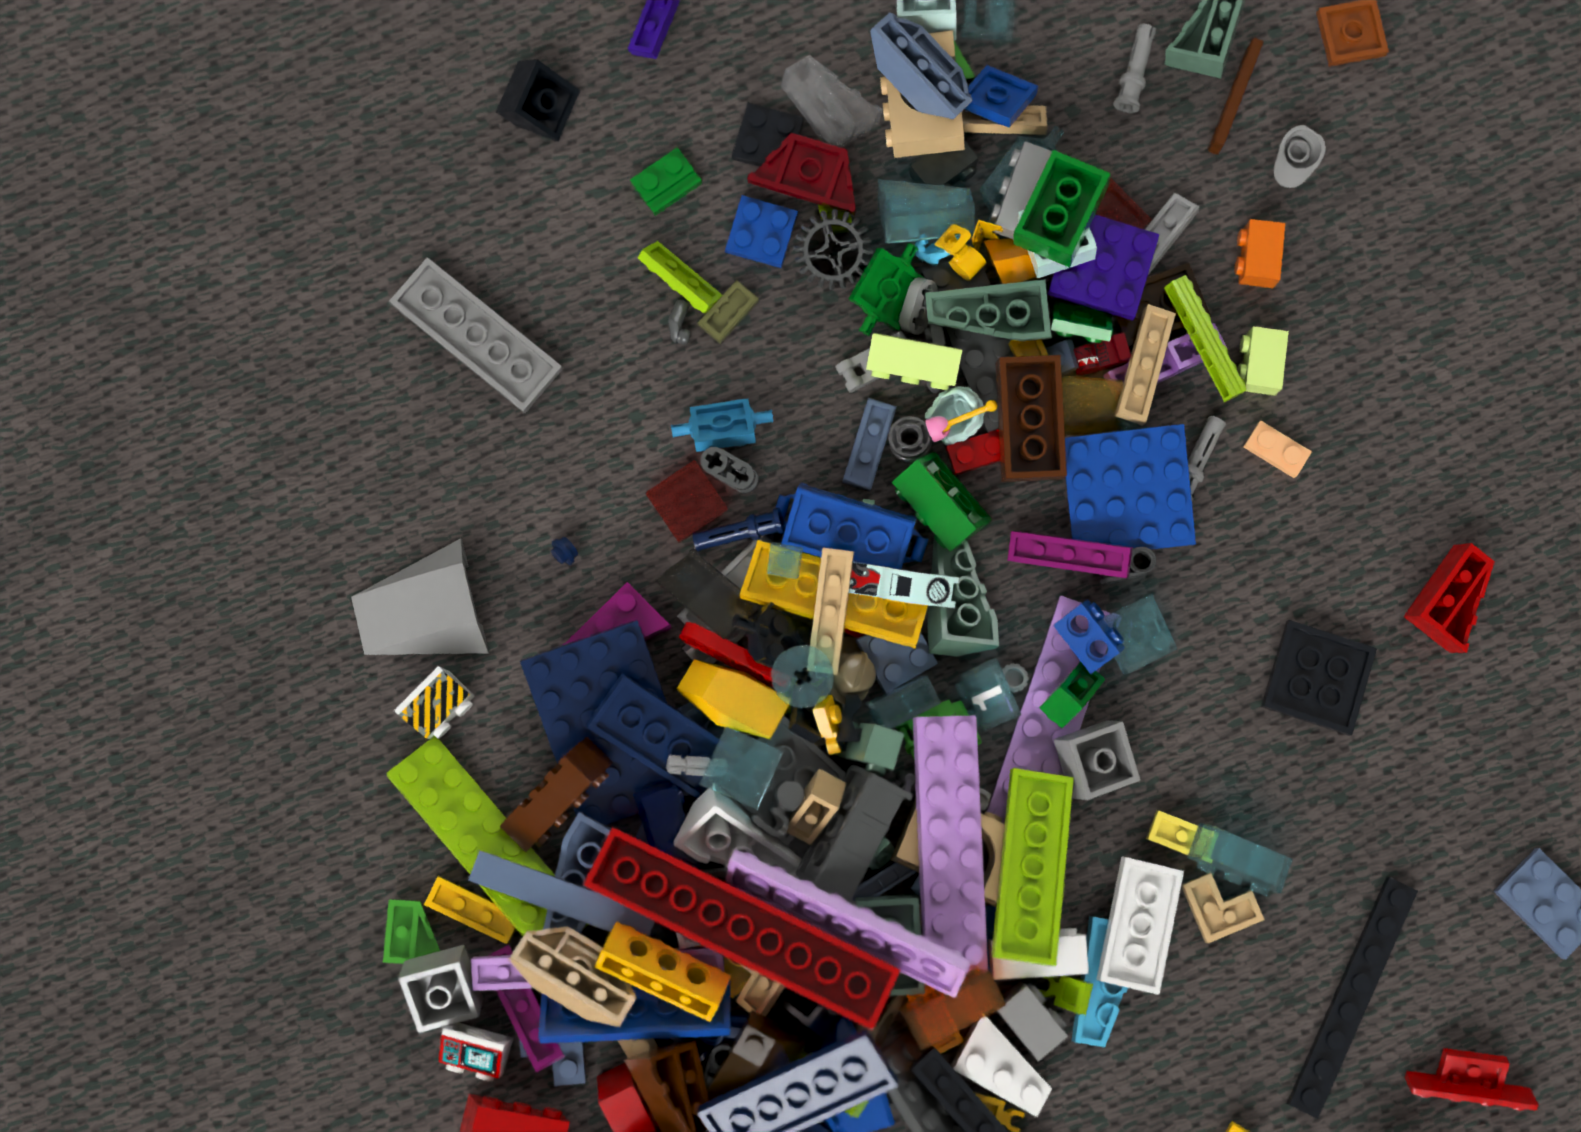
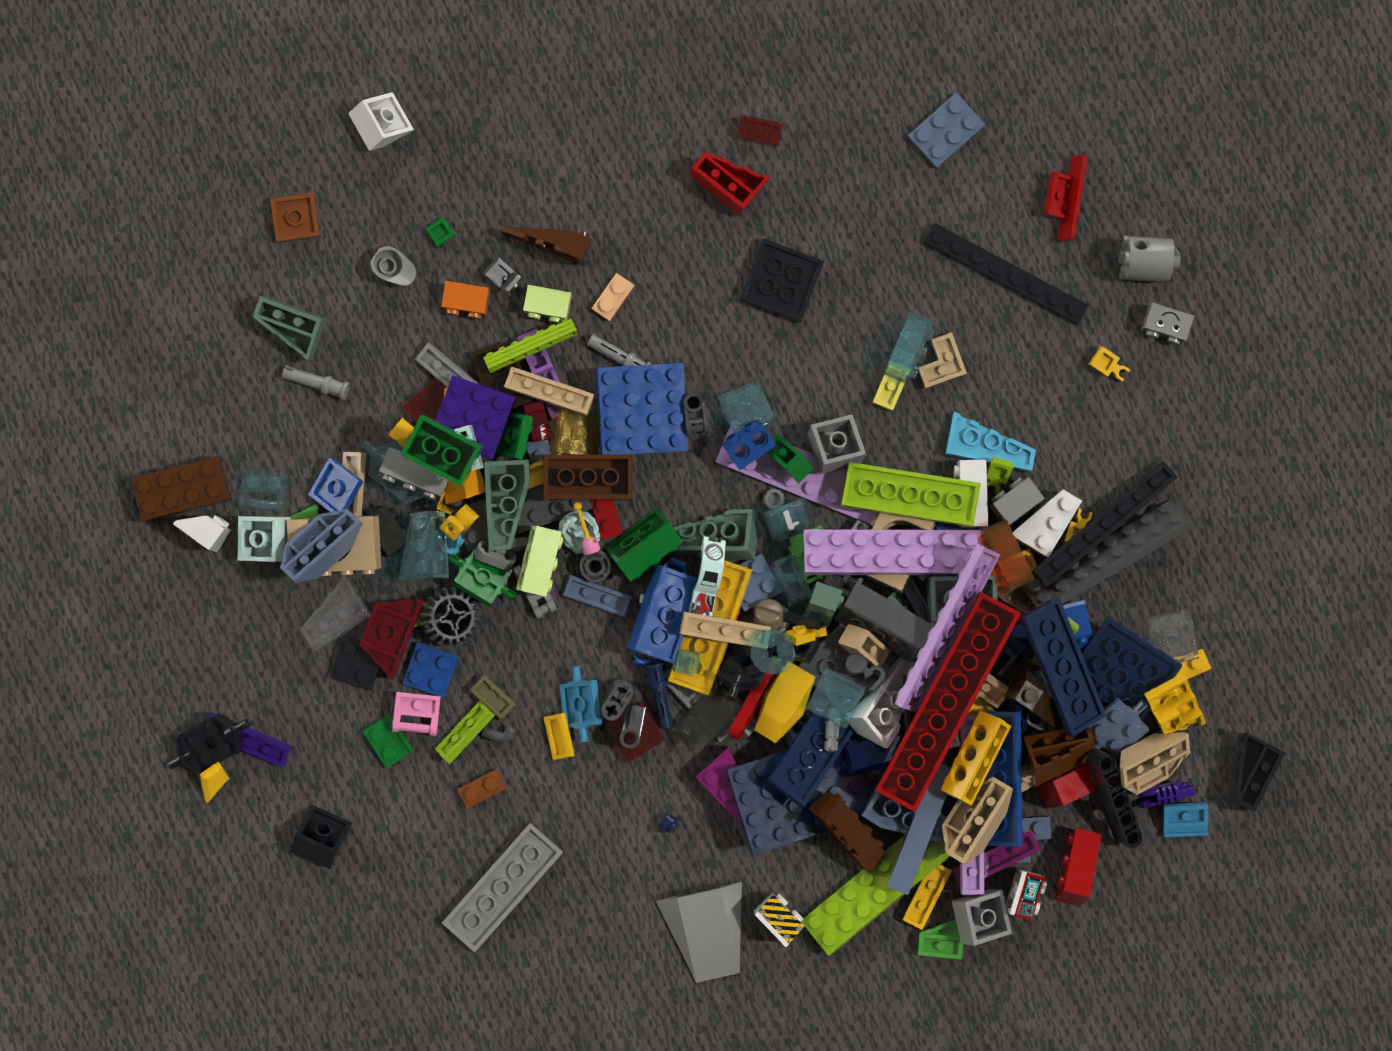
camera: 95 degrees left, 5 degrees up
magenta plate [1007,531,1133,578] -> none
white plate [1096,857,1184,995] -> none
reddish brown tile [1207,38,1264,155] -> none
none -> white slope [348,92,414,151]
none -> bright pink plate [392,692,441,736]
none -> green tile [425,217,456,247]
none -> dark orange plate [457,769,507,809]
none -> flat silver bracket [483,257,521,293]
none -> reddish brown wedge [500,226,592,266]
none -> yellow tile [543,713,575,760]
none -> dark grey piece [620,704,646,749]
none -> clear red plate [736,115,783,147]

